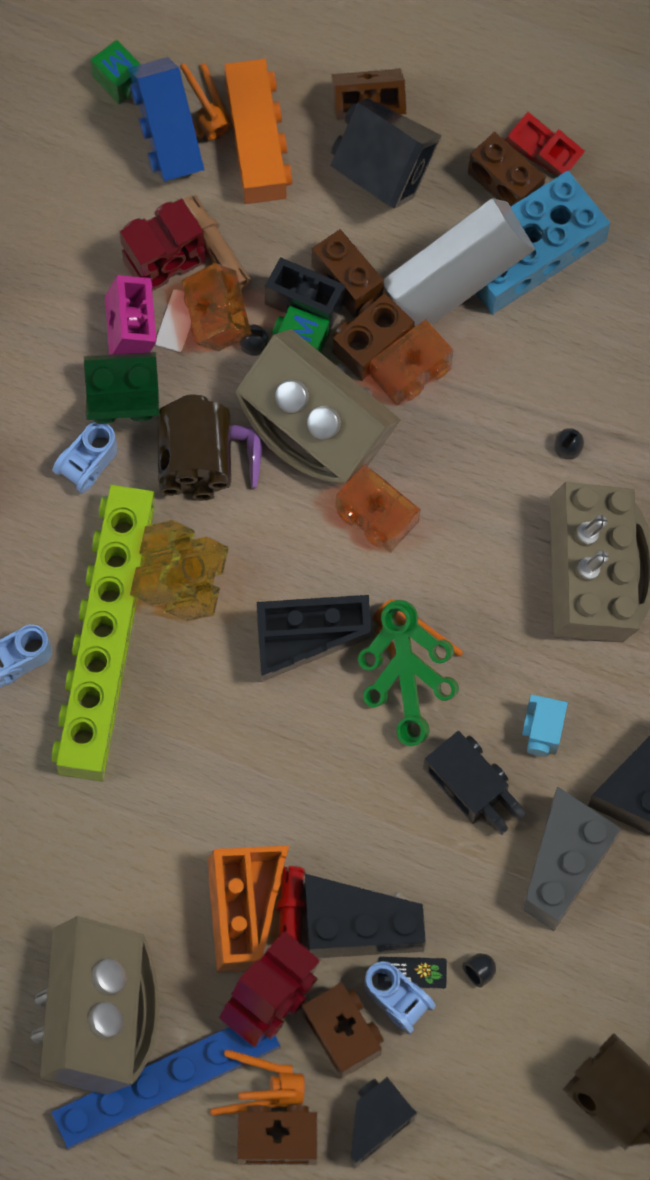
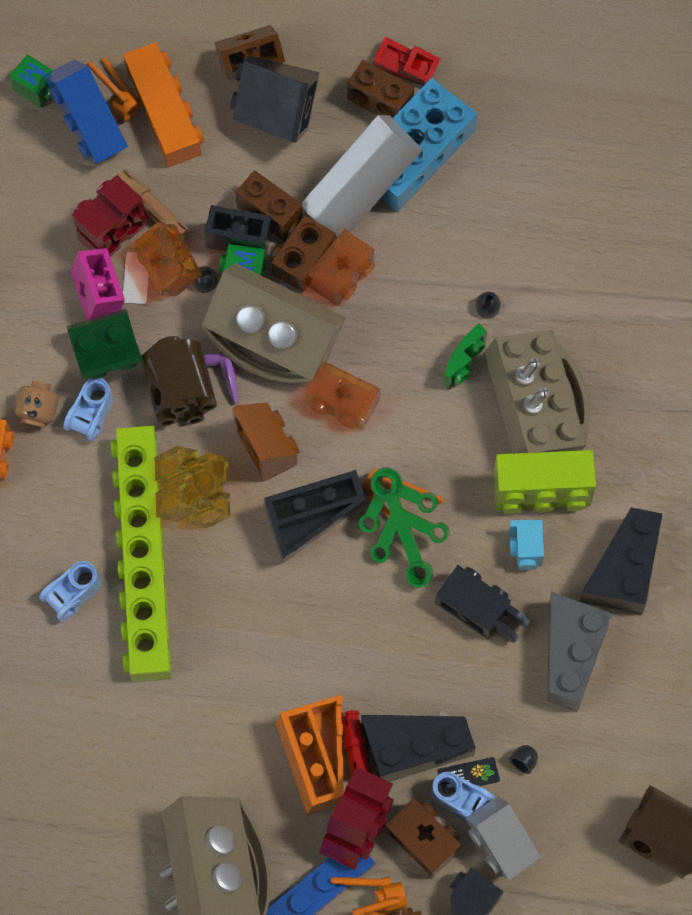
camera: 10 degrees left, 0 degrees up
none -> medium nougat head [15,380,59,428]
none -> dark orange slope [232,402,300,482]
none -> green slope [444,323,487,389]
none -> light grey brick [466,796,541,880]
none -> lime brick [493,450,596,514]

